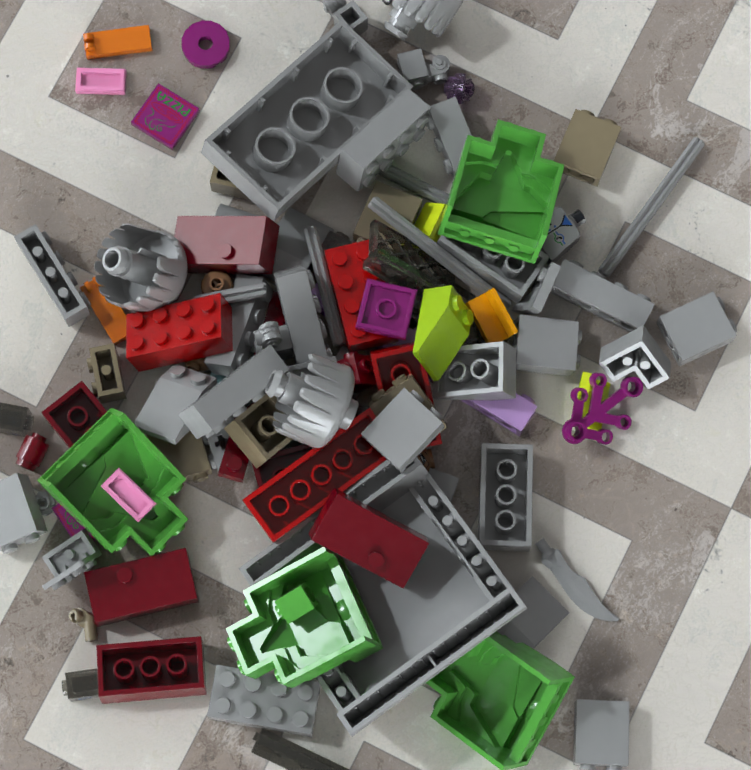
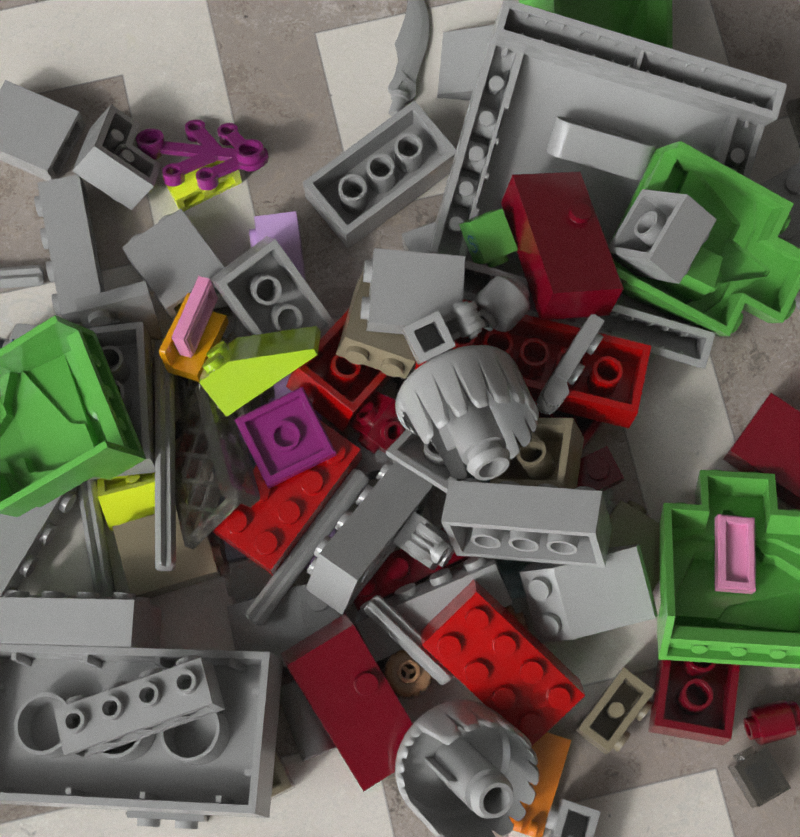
camera: 125 degrees left, 0 degrees up
none -> light grey brick [54,655,225,760]
none -> bright pink tile [172,276,218,358]
none -> light grey brick [401,301,486,365]
none -> bright green brick [459,208,518,268]
none -> light grey head [474,276,530,332]
none -> light grey hinge [536,314,605,415]
none -> light grey beam [546,116,656,180]
none -> light grey brick [608,189,717,284]

